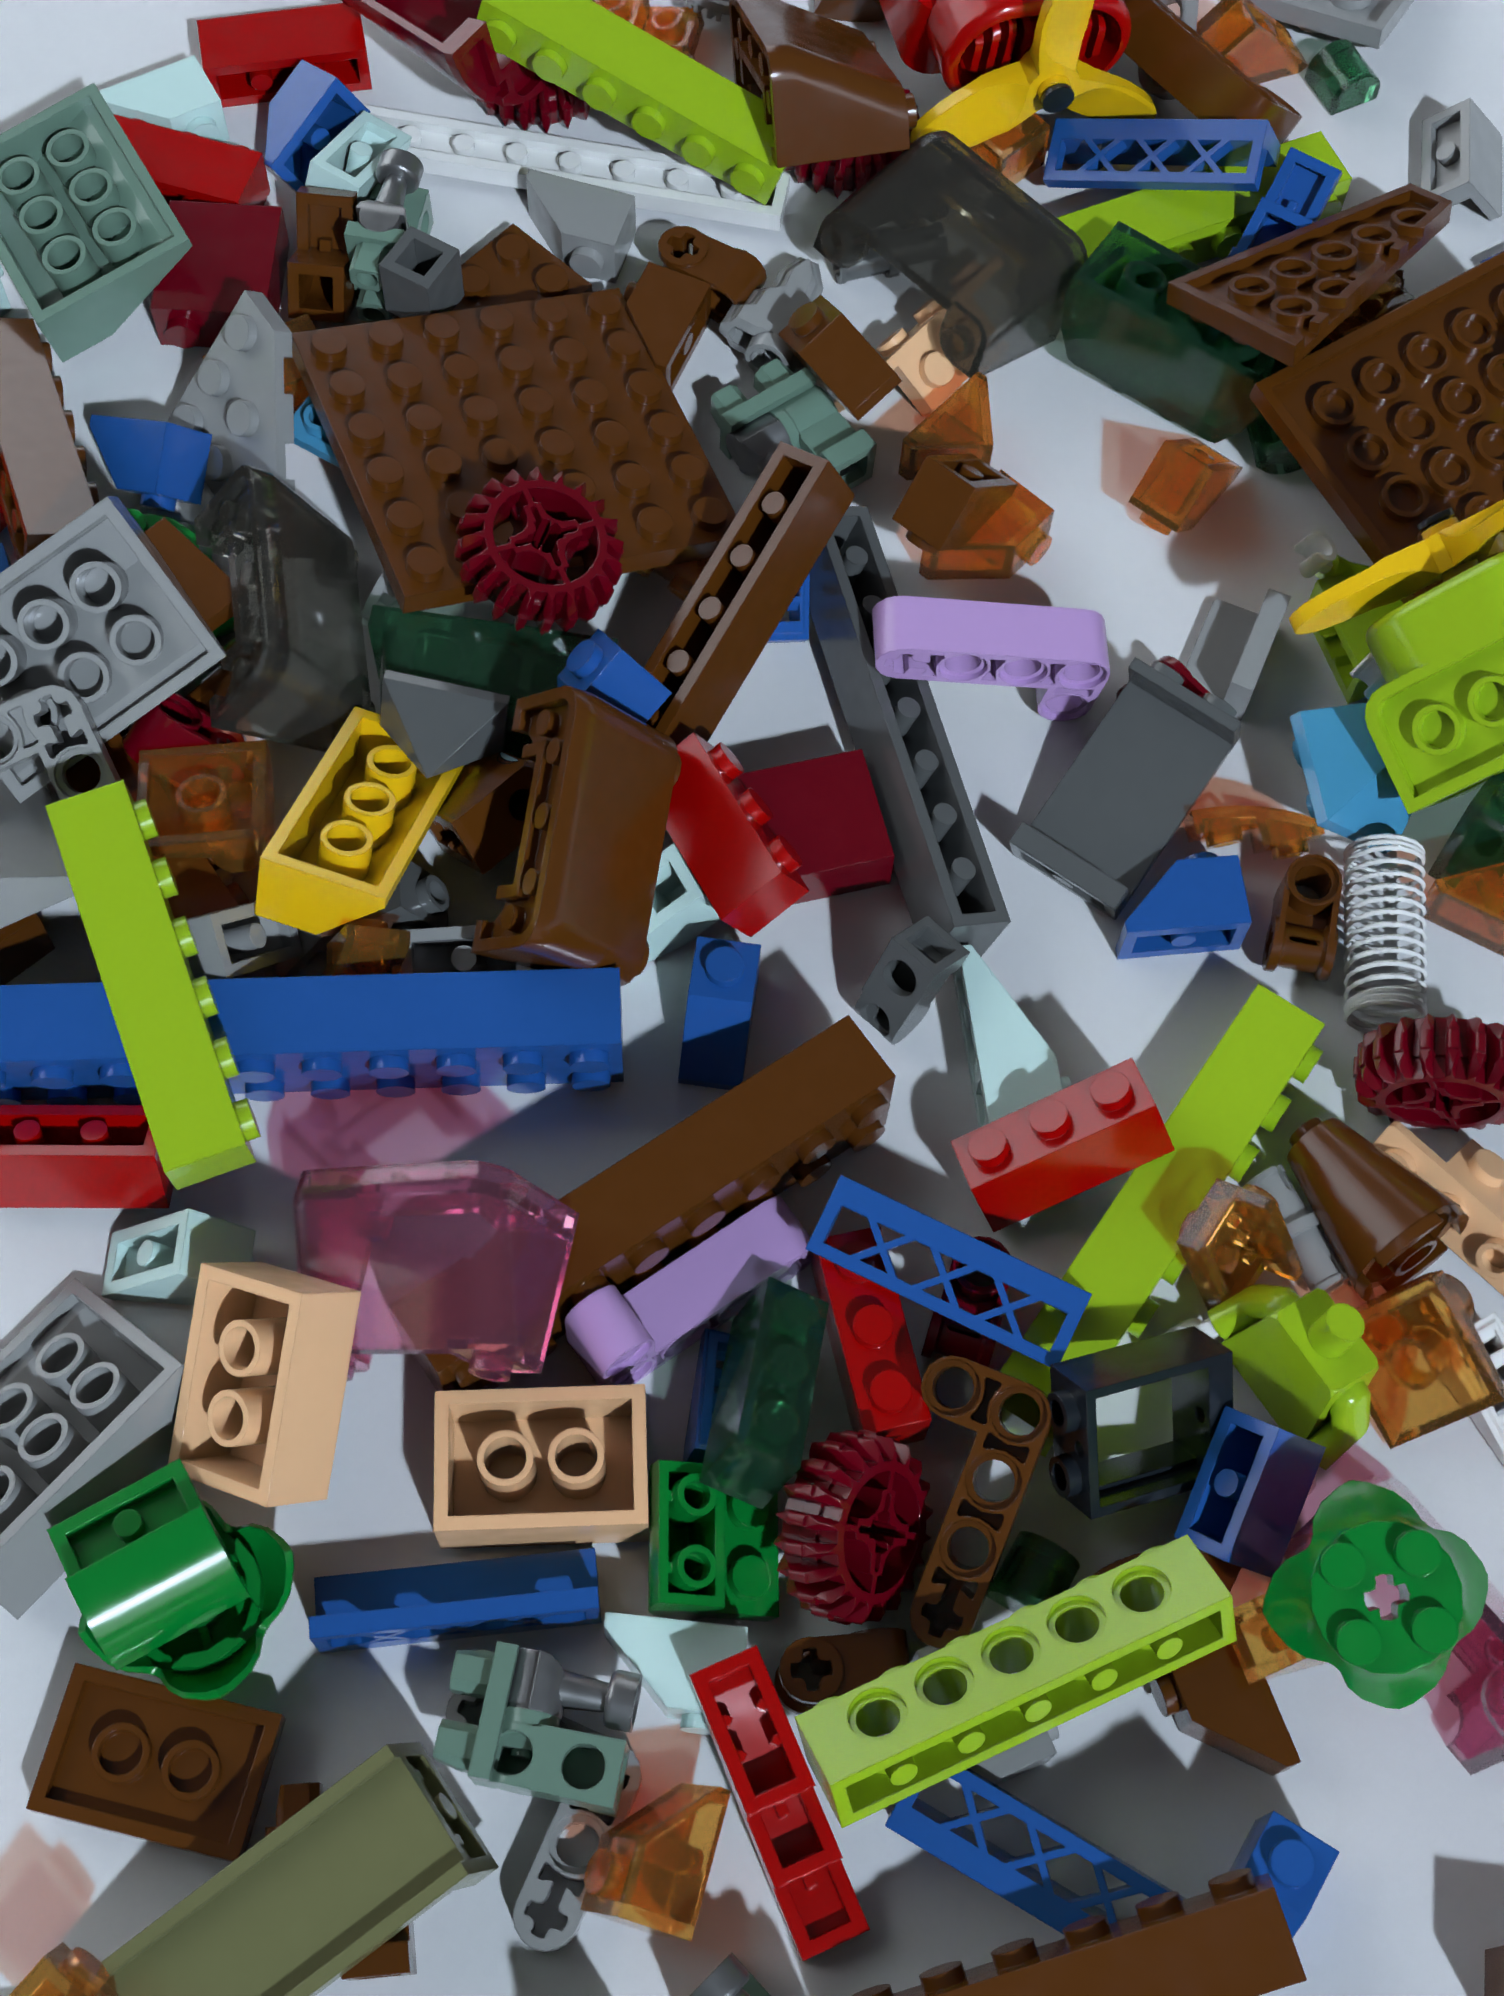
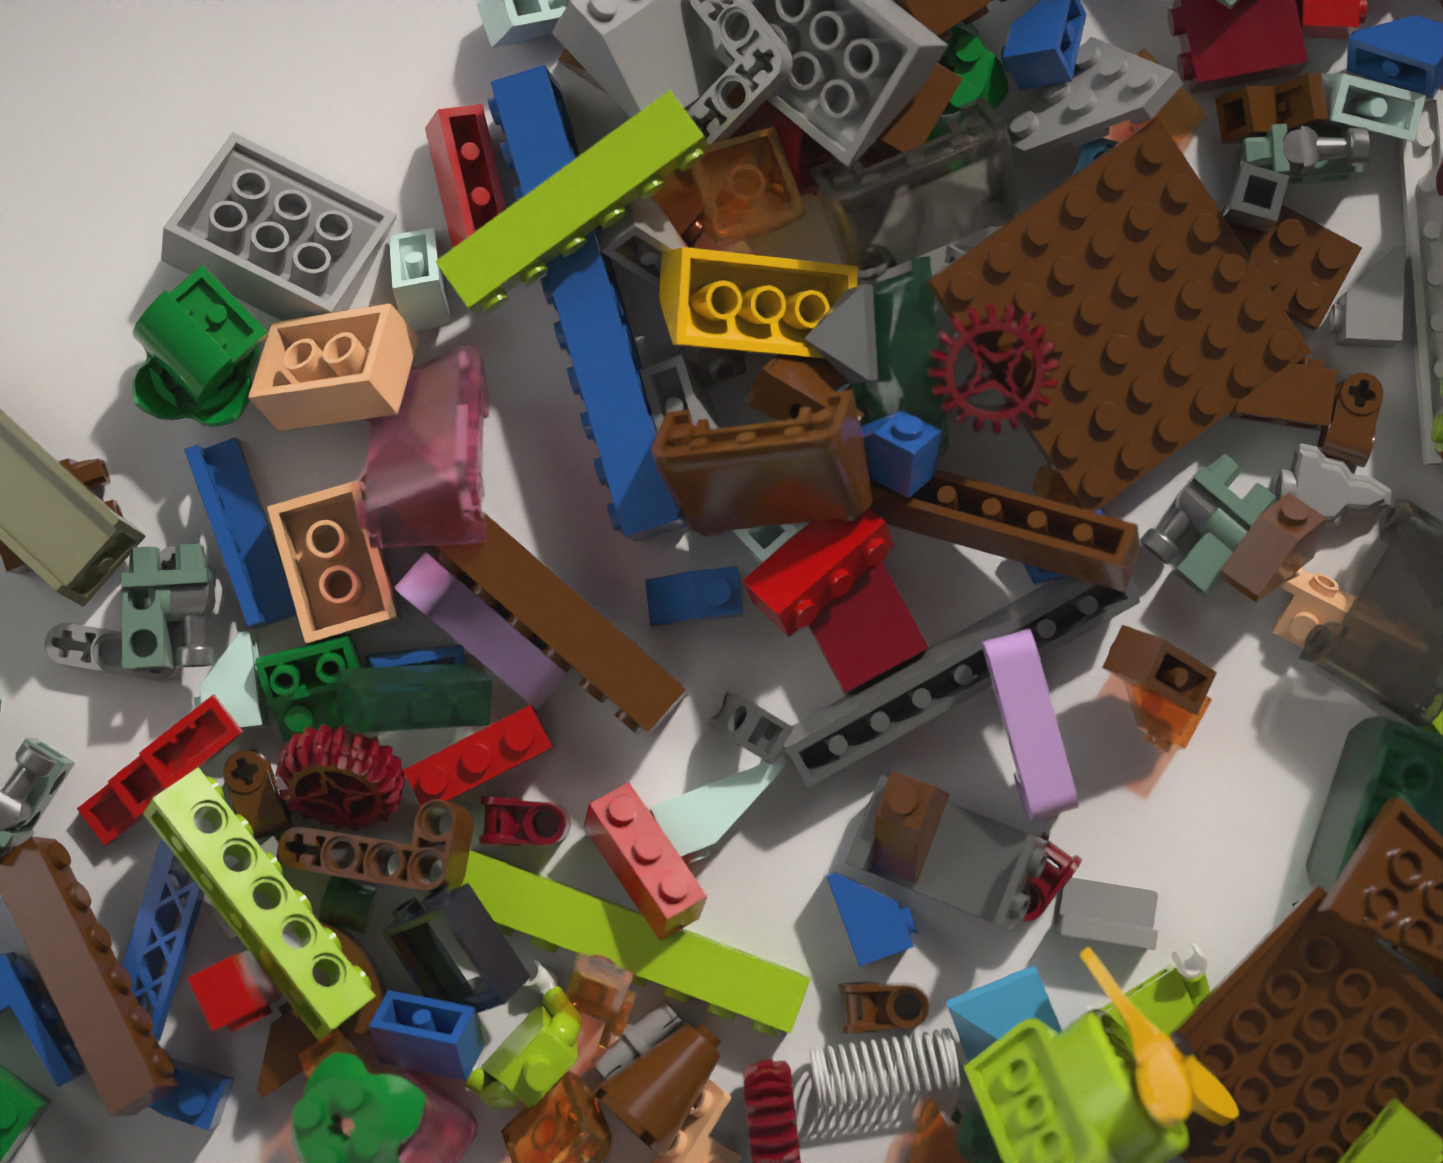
camera: 90 degrees right, 20 degrees up
reddish brown plate [26,1663,286,1863] -> none
clear orange slope [320,919,410,976] -> none
clear orange slope [580,1783,731,1941] -> none
blue fence [805,1175,1092,1367] -> none
clear orange slope [898,371,993,480] -> none
clear orange slope [1128,438,1243,535] -> none
clear orange slope [1184,805,1325,860] -> none
none -> red brick [187,950,281,1033]
none -> reddish brown slope [872,771,950,883]

